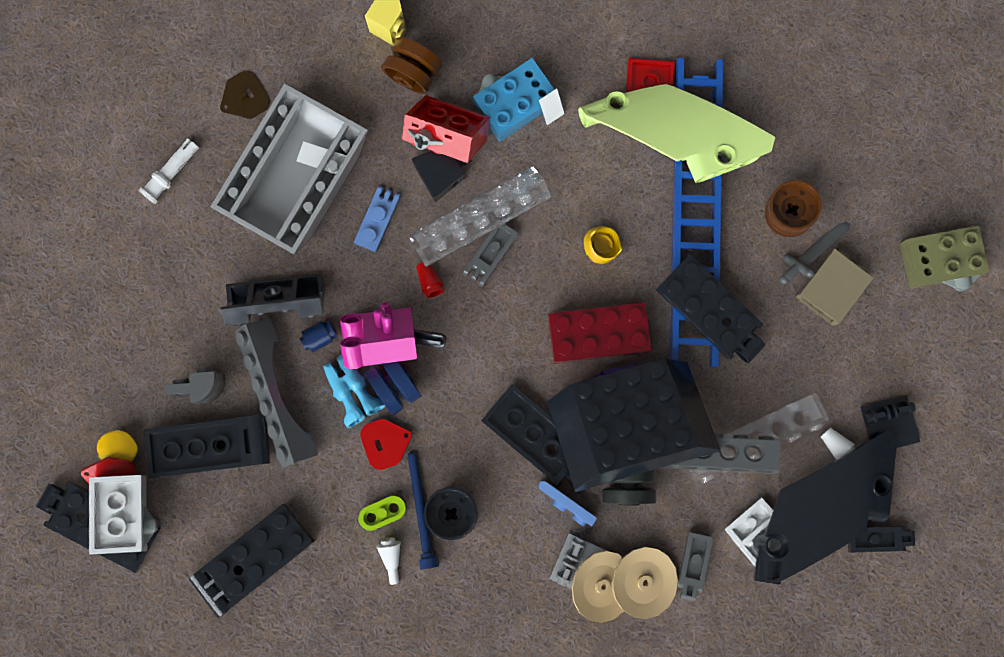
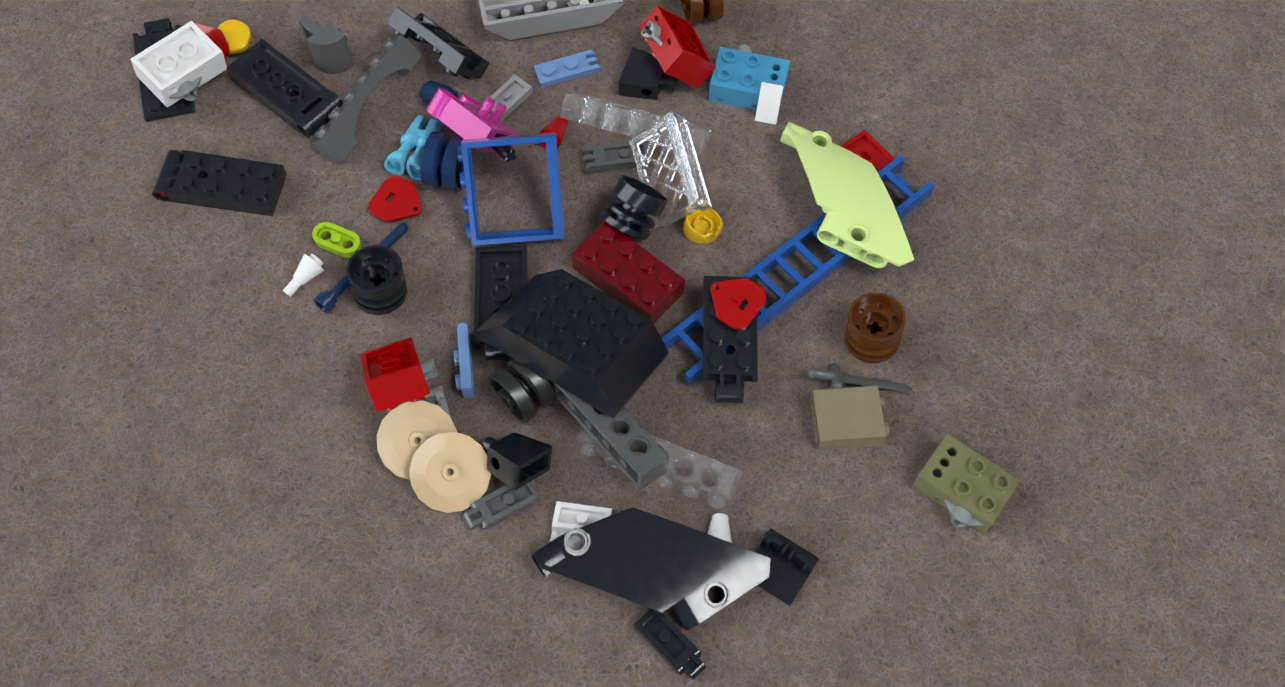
camera: 50 degrees right, 20 degrees down
none -> red piece [360,337,439,412]
none -> blue window [458,133,564,246]
none -> black torso [482,433,552,490]
none -> light grey plate [490,74,533,121]
none -> black wheel [601,175,668,240]
none -> clear fence [629,111,712,230]
none -> red piece [710,278,766,330]

